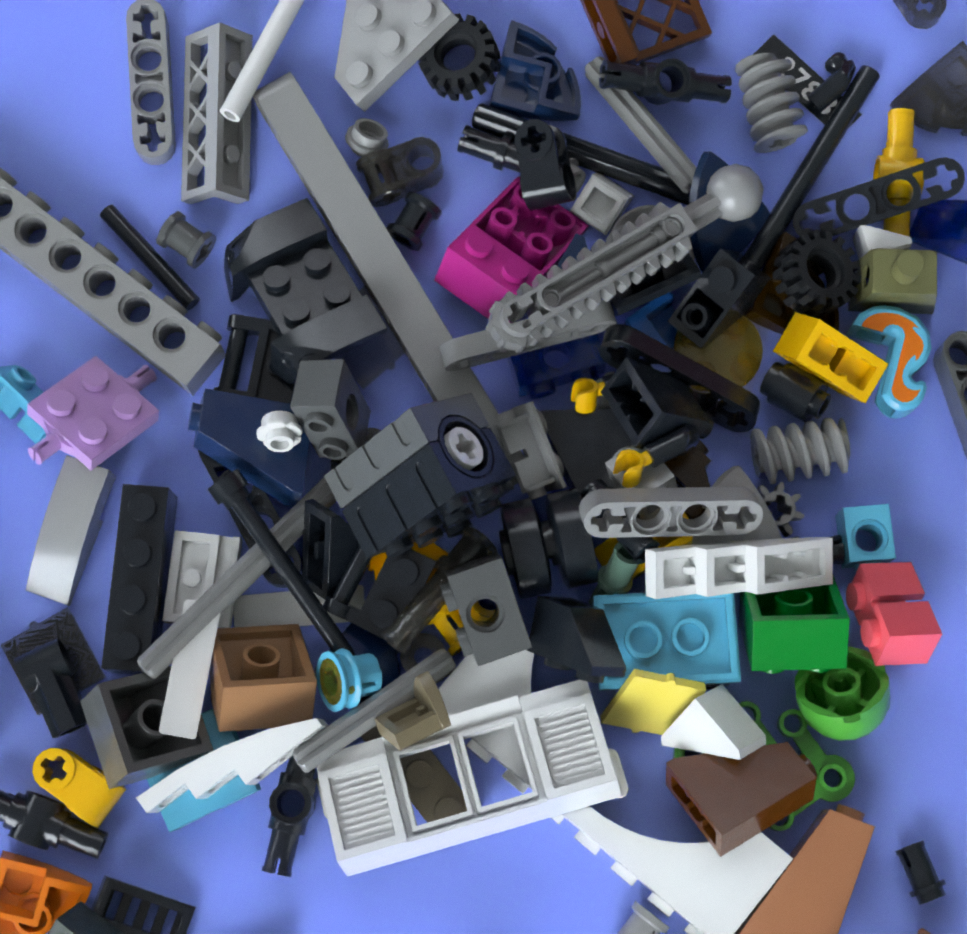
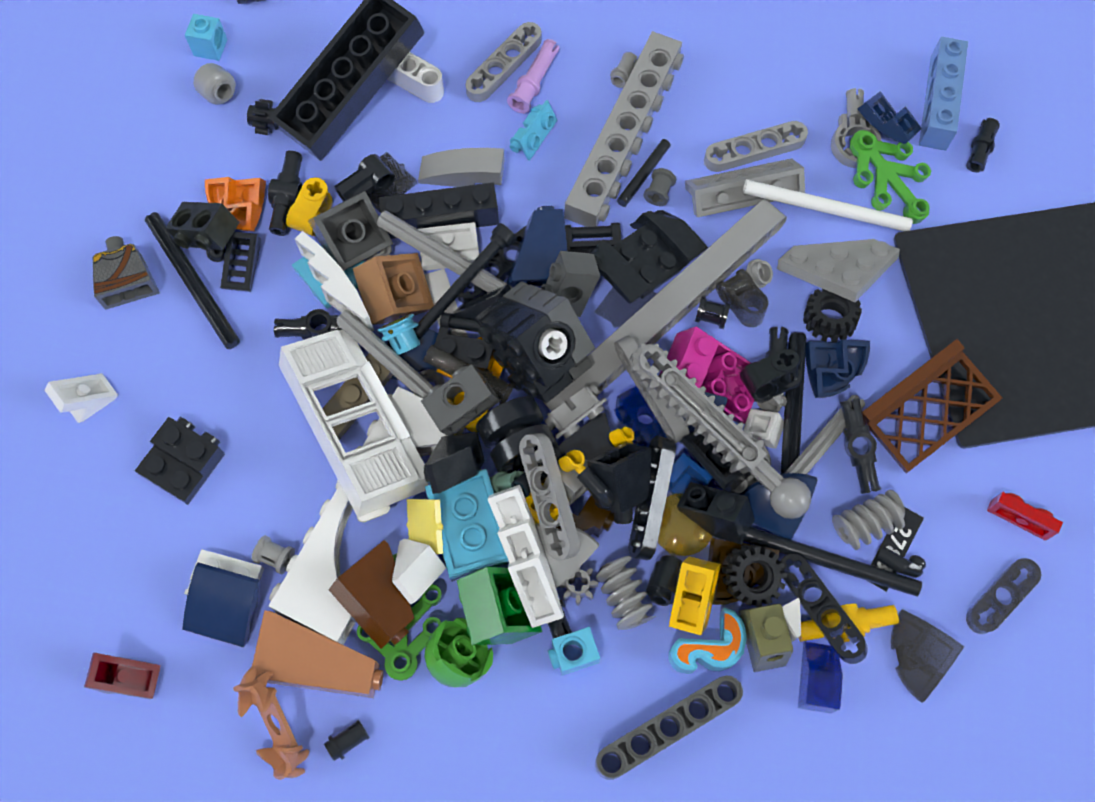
camera: 75 degrees right, 10 degrees down
lavender plate [27,356,159,471] -> none
white sticker [159,599,220,739] -> none
white plate [256,411,303,452] -> none
dark tan tile [374,671,451,751] -> none
coral piece [846,562,942,666] -> none

